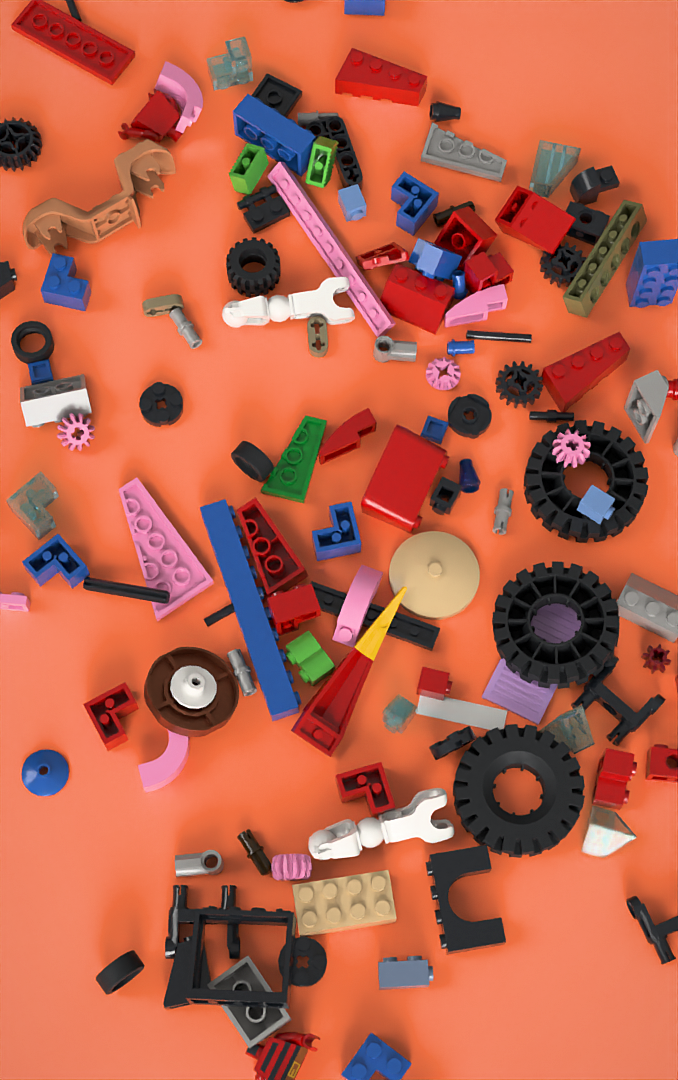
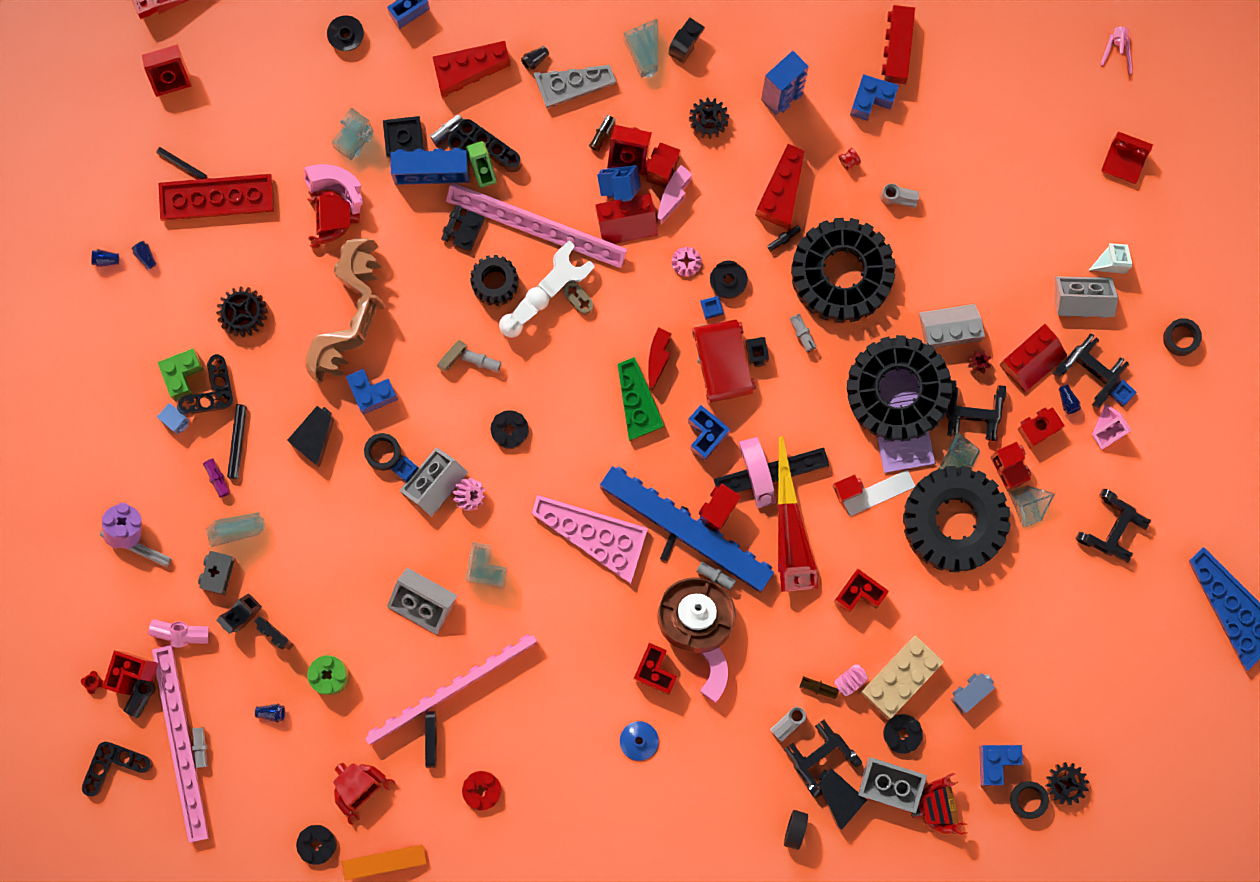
camera: 35 degrees left, 10 degrees up
blue brick [22,534,90,589] -> none
black axle [83,577,170,604] -> none
black window [186,906,296,1009] -> none
bright green brick [228,143,269,195] -> none
black tyre [231,441,274,482] -> none
red wedge [237,497,308,597] -> none
bright green brick [285,630,335,686] -> none
white piece [308,788,455,860] -> none
medium blue brick [338,184,367,222] -> none
red wing [356,242,410,270] -> none
light grey piece [373,336,417,363] -> none
clear light blue slope [382,694,418,734] -> none
tan dish [389,531,480,620] -> none
blue brick [391,171,439,236] -> none
black arch [425,845,506,955] -> none
black plate [429,726,477,760] -> none
blue pin [447,339,475,357] -> none
blue pin [451,270,468,299] -> none
clear blue cone [459,459,481,493] -> none
black bar [466,330,532,343] -> none
red slope [494,185,576,254] -> none
black gear [495,361,543,408] -> none
bright pink gear [552,429,591,468] -> none
olive brick [563,200,647,318] -> none
black brick [566,201,610,246] -> none
medium blue brick [577,485,615,524] -> none
light grey slope [624,369,669,444] -> none

